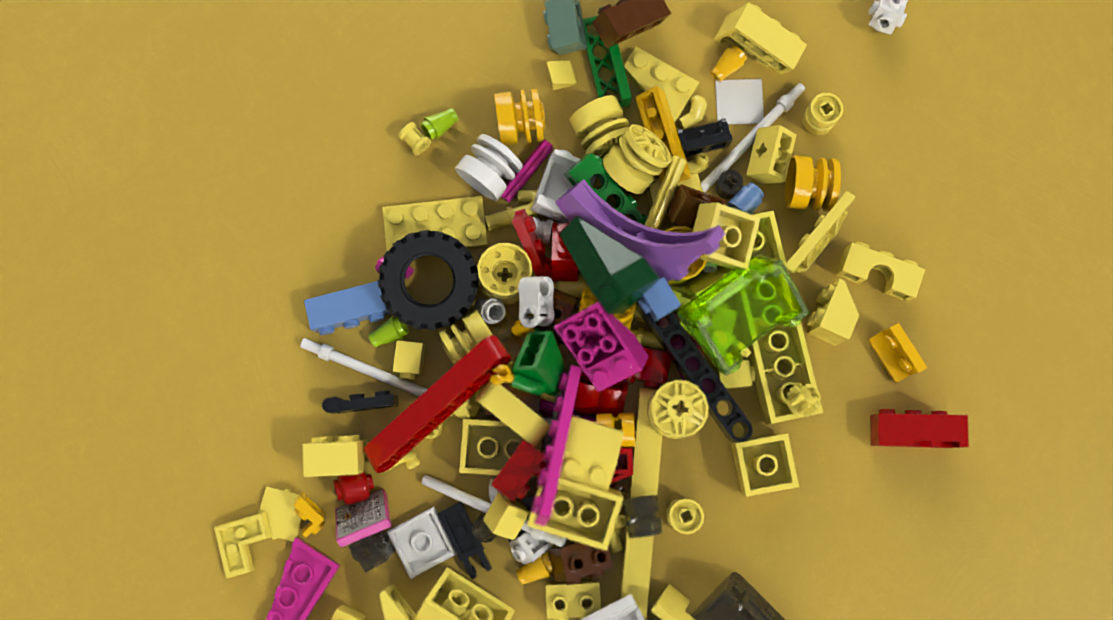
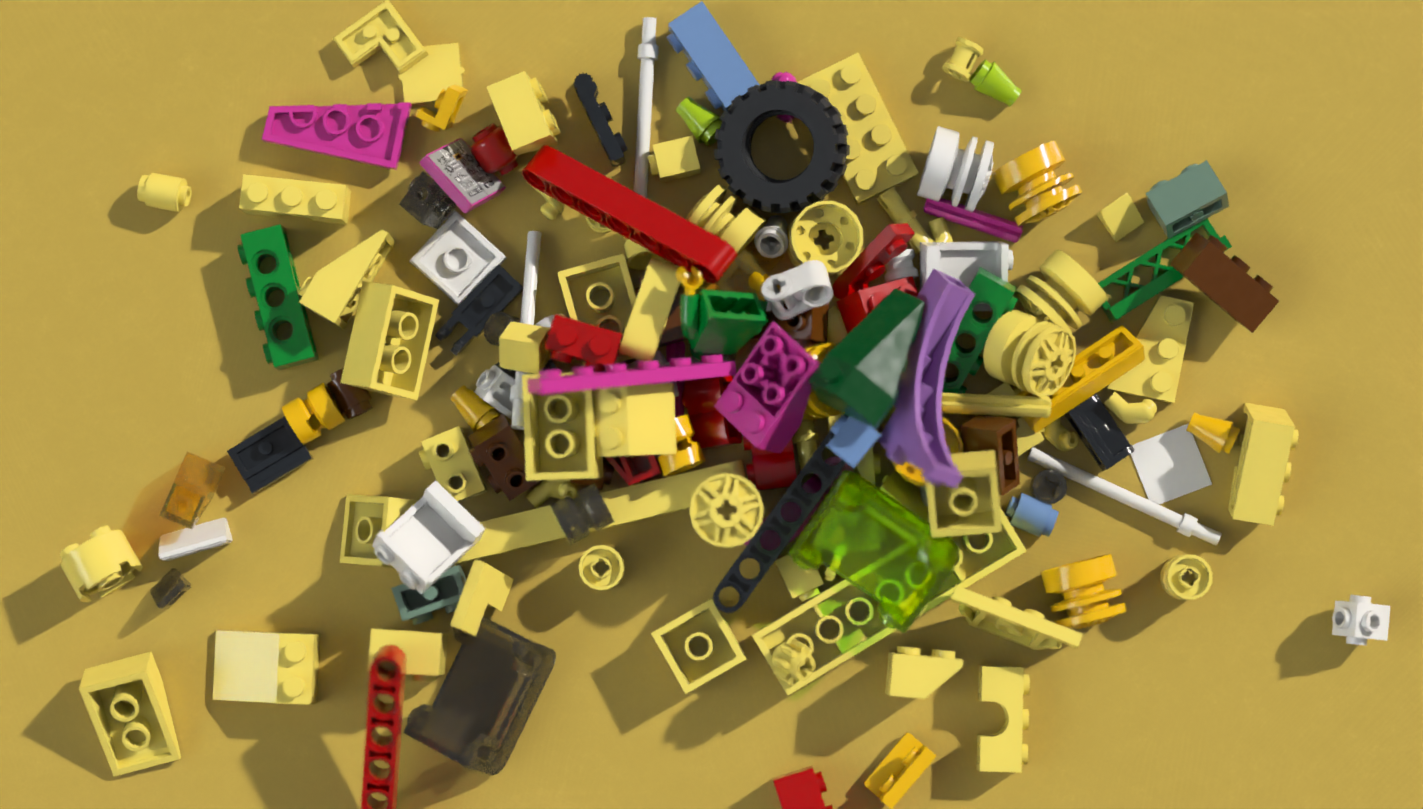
camera: 70 degrees right, 5 degrees up
light yellow brick [746,125,797,184] -> none

